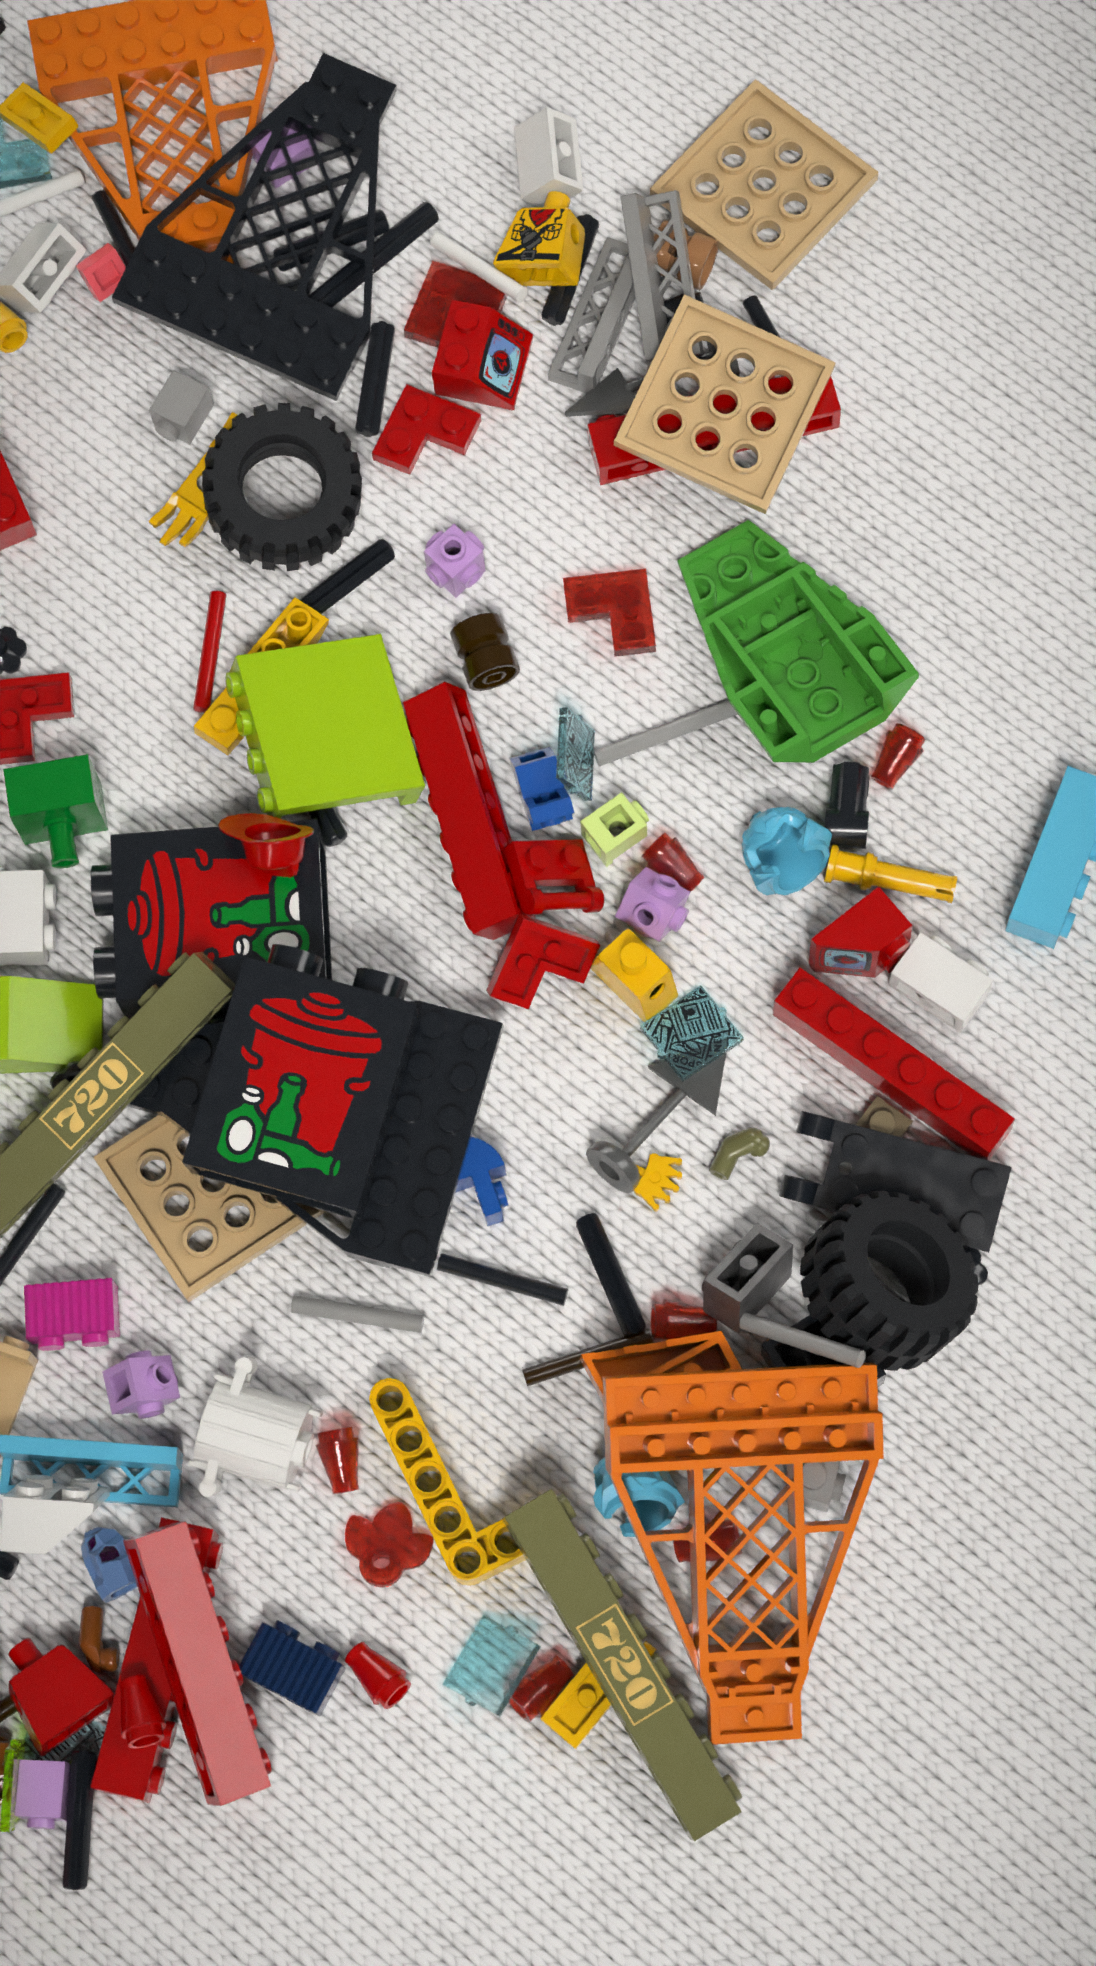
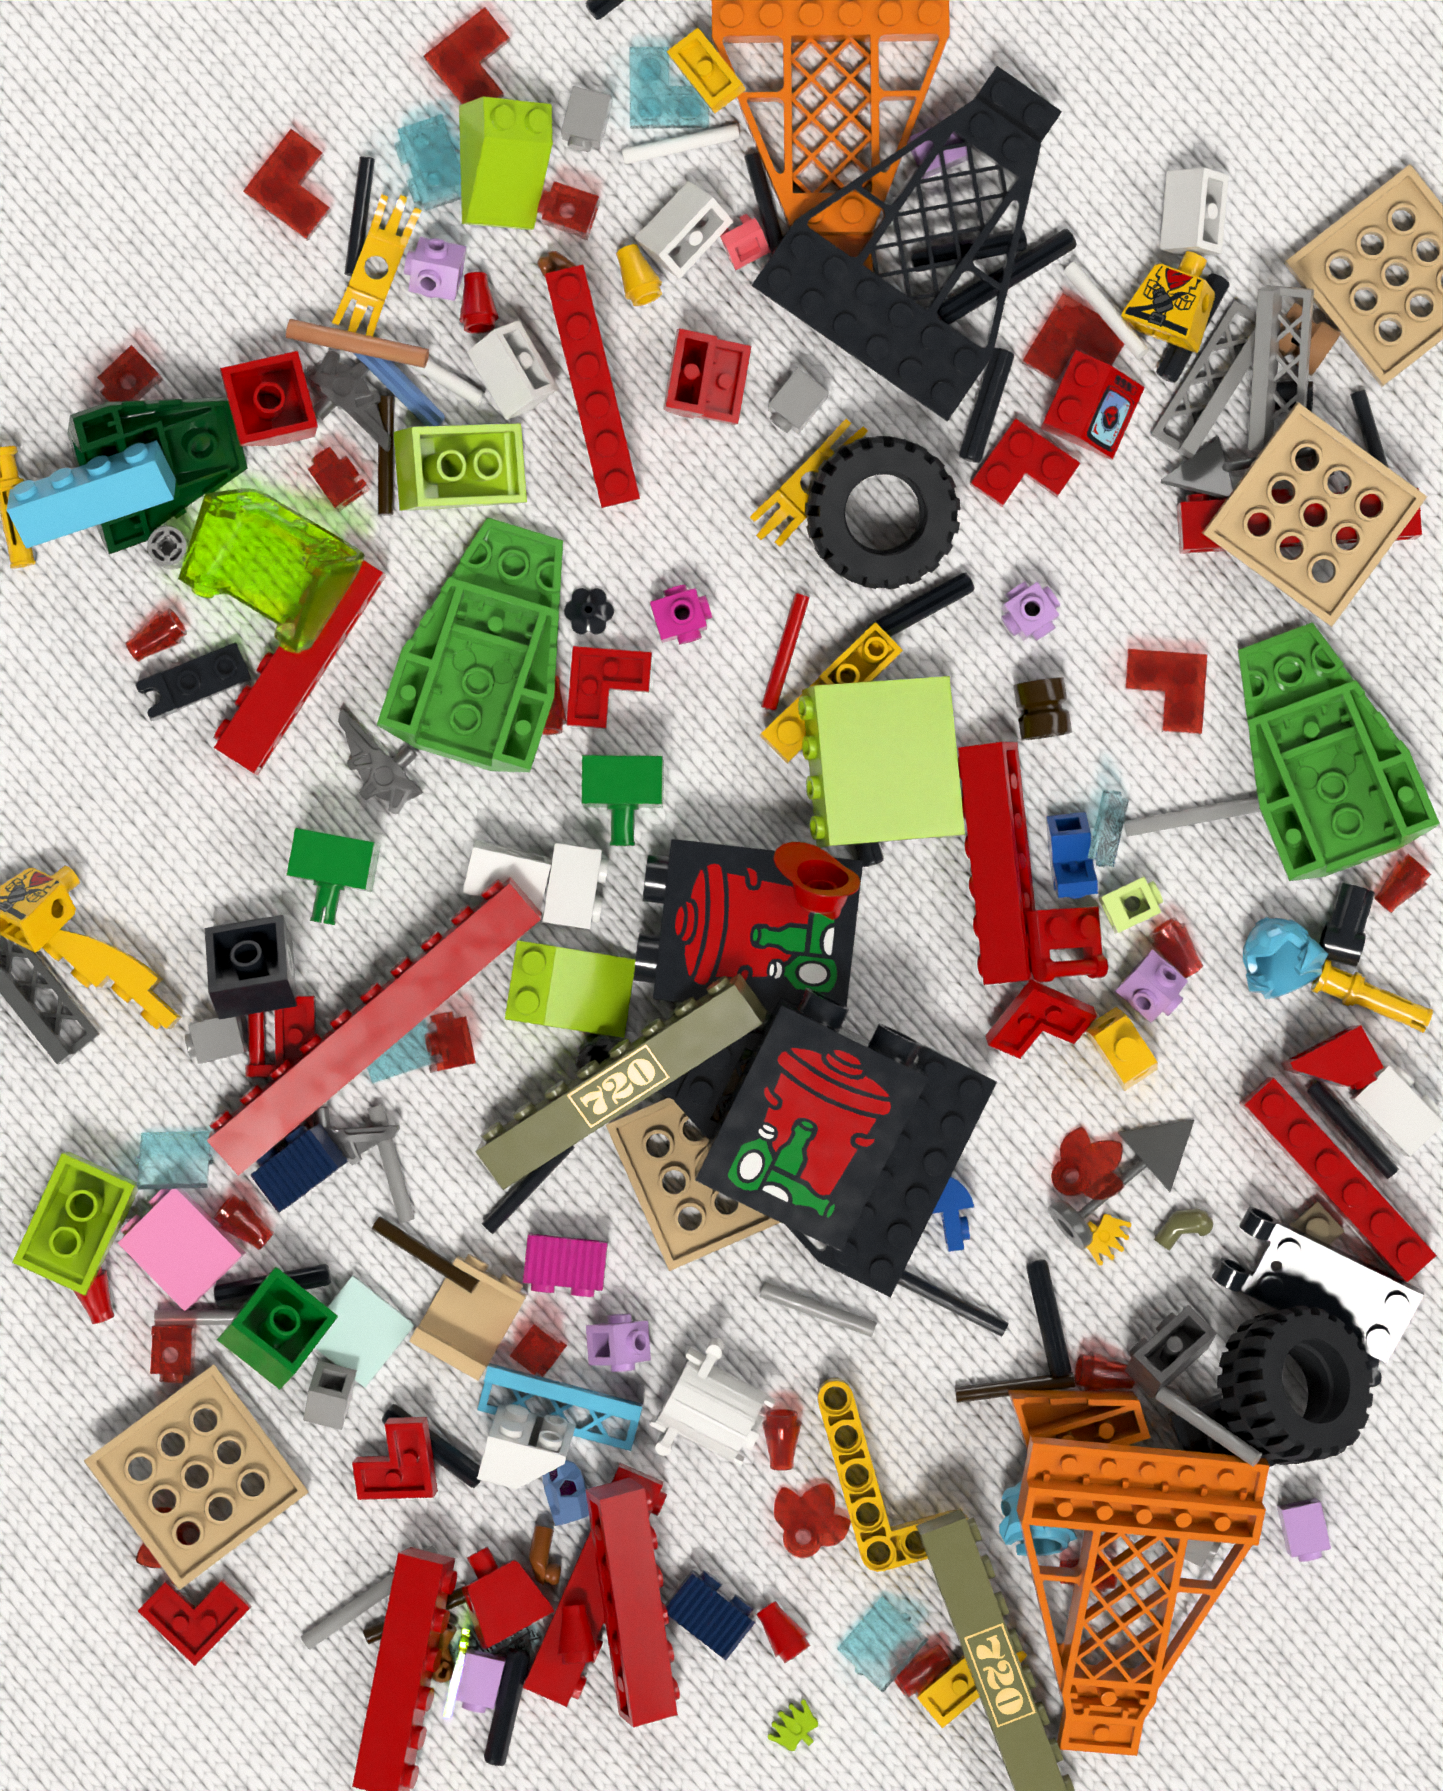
camera: 10 degrees right, 15 degrees up
clear light blue piece [640,985,744,1082] -> none
none -> clear red brick [509,1321,567,1377]
none -> dark pink brick [650,584,712,645]
none -> red brick [663,328,752,425]
none -> lime piece [768,1699,818,1751]
none -> clear red plate [1051,1127,1125,1200]
none -> lavender brick [1277,1498,1331,1562]
none -> black bar [1307,1081,1399,1179]

